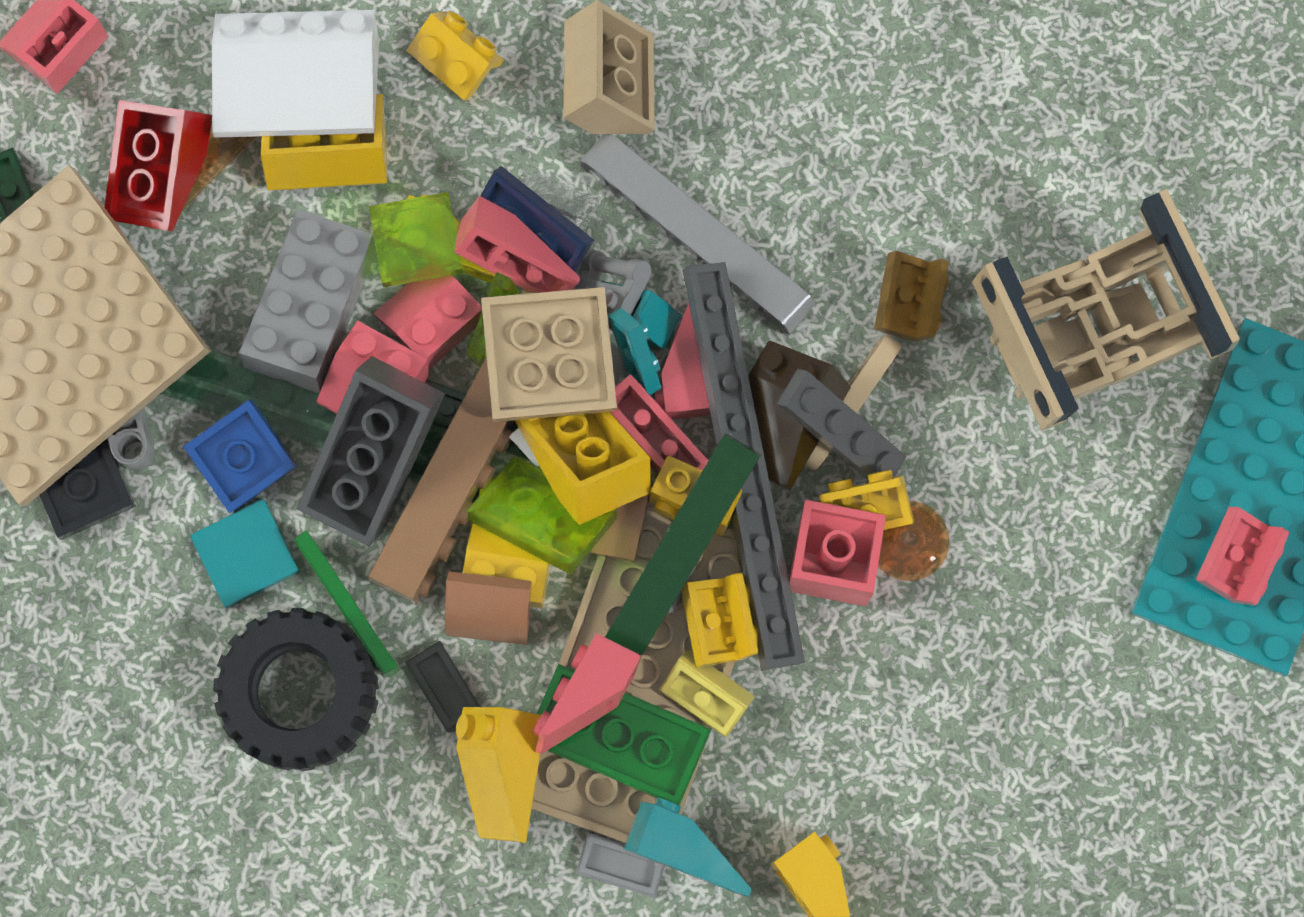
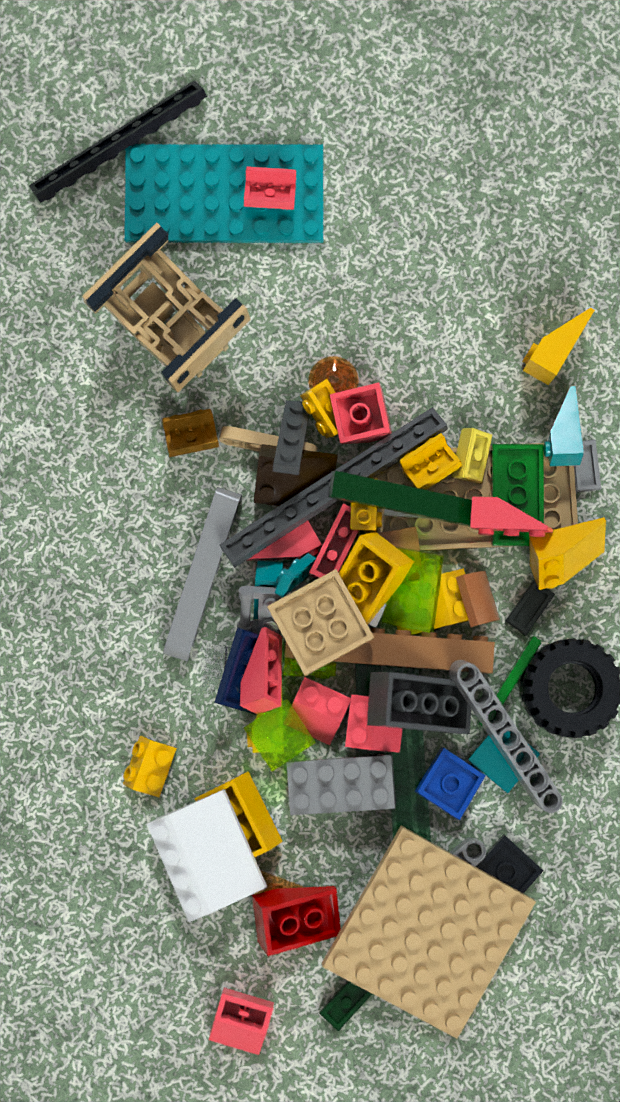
camera: 115 degrees left, 5 degrees up
tan slope [563,0,655,134] -> none
none -> light grey beam [449,660,563,813]

